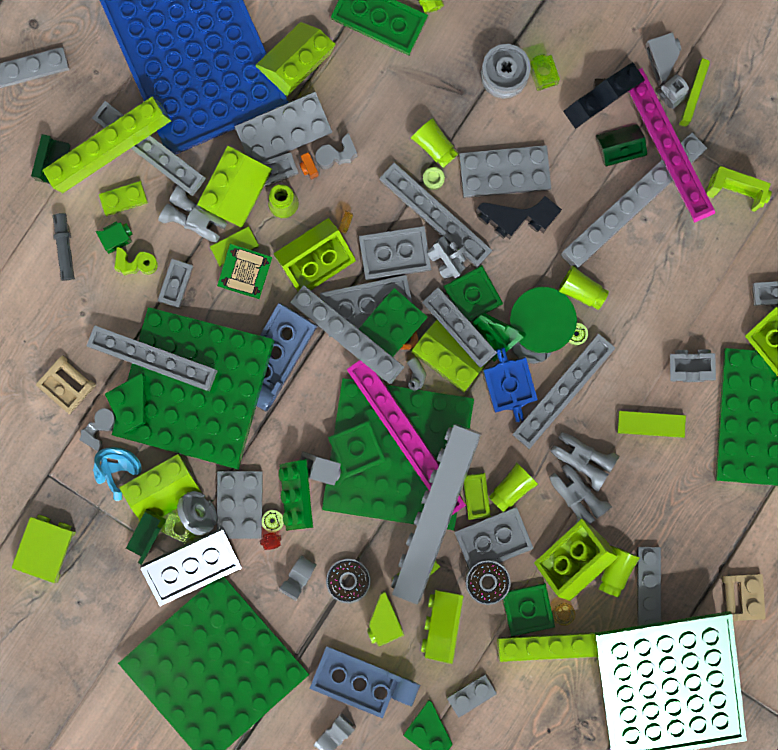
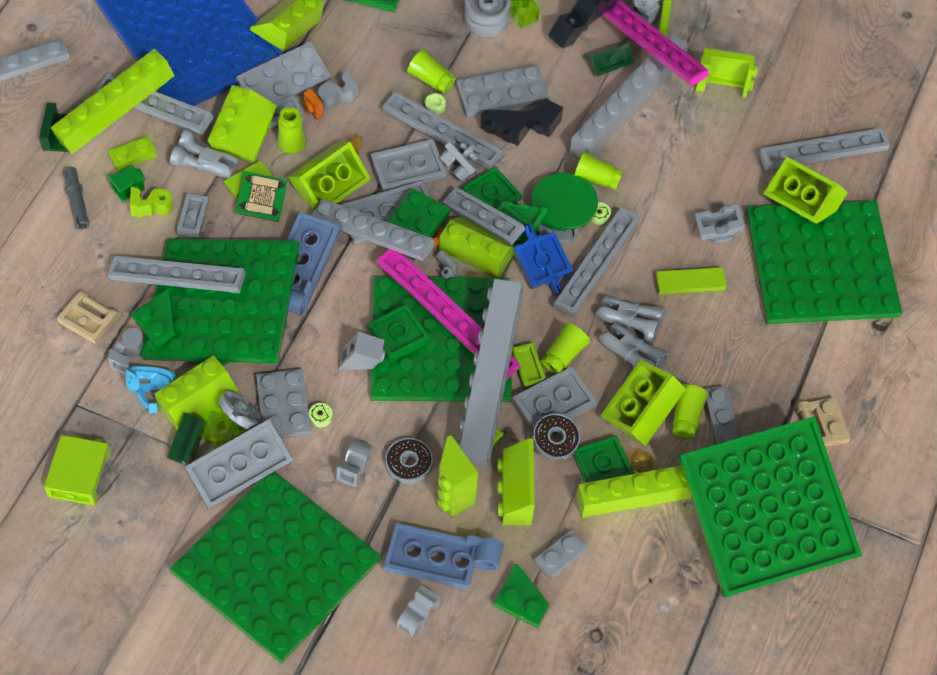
camera: 10 degrees left, 25 degrees down
clear red plate [259,532,282,550] -> none
green plate [278,460,313,531] -> none

